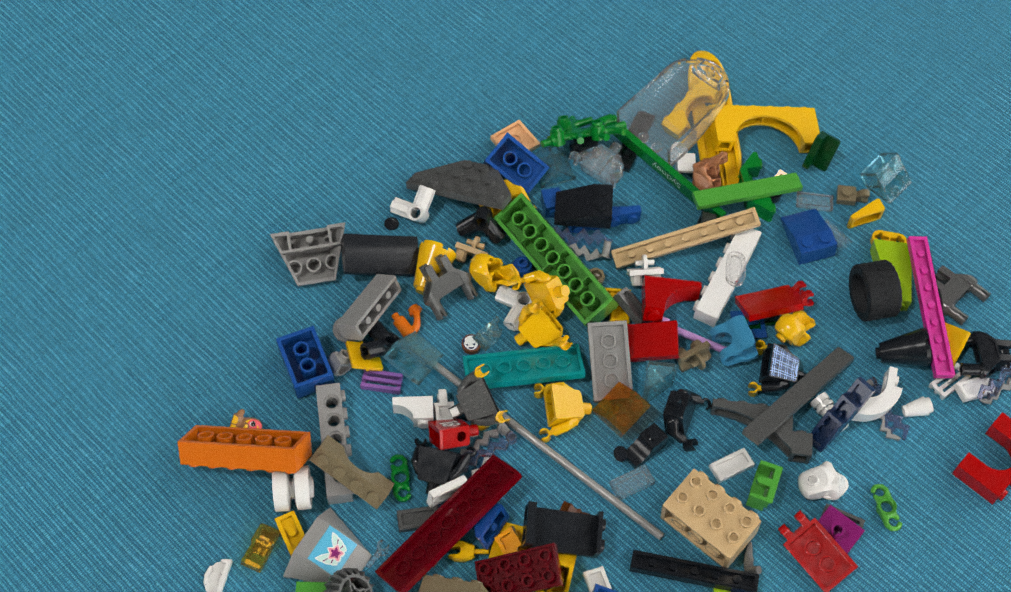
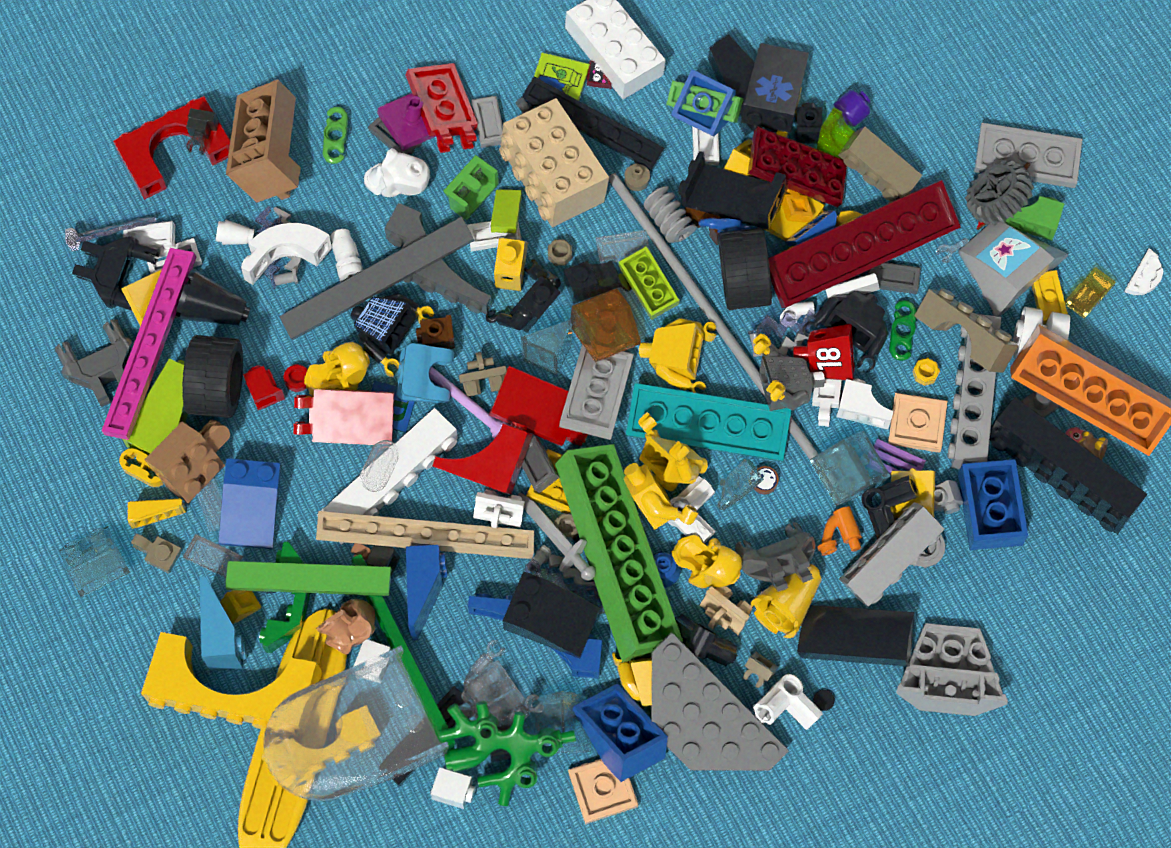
camera: 160 degrees left, 10 degrees up
dark green panel [802,131,841,171] -> none
dark blue slope [811,377,876,452] -> none
none -> medium nougat brick [145,420,230,503]
none -> pearl dark grey piece [186,108,219,155]
none -> dark azure slope [200,576,247,671]
none -> medium nougat hinge [226,80,301,202]
none -> red window [243,365,285,411]
none -> red tile [284,364,308,392]
none -> blue slope [406,545,448,641]
none -> reddish brown brick [416,315,455,349]
none -> white brick [431,767,476,809]
none -> light grey tile [472,96,503,148]
none -> lime tile [490,190,522,233]
none -> yellow torso [494,238,528,291]
none -> light grey sword [518,493,596,580]
none -> dark tan tile [548,240,572,266]
none -> lime piece [619,246,679,320]
none -> dark tan tile [624,164,650,191]
none -> light grey piece [644,186,697,243]
none -> blue piece [698,218,758,233]
none -> black tyre [718,228,772,310]
none -> dark tan tile [743,652,779,688]
none -> light nougat tile [888,393,947,453]
none -> yellow tile [912,358,940,386]
none -> black brick [989,397,1148,535]

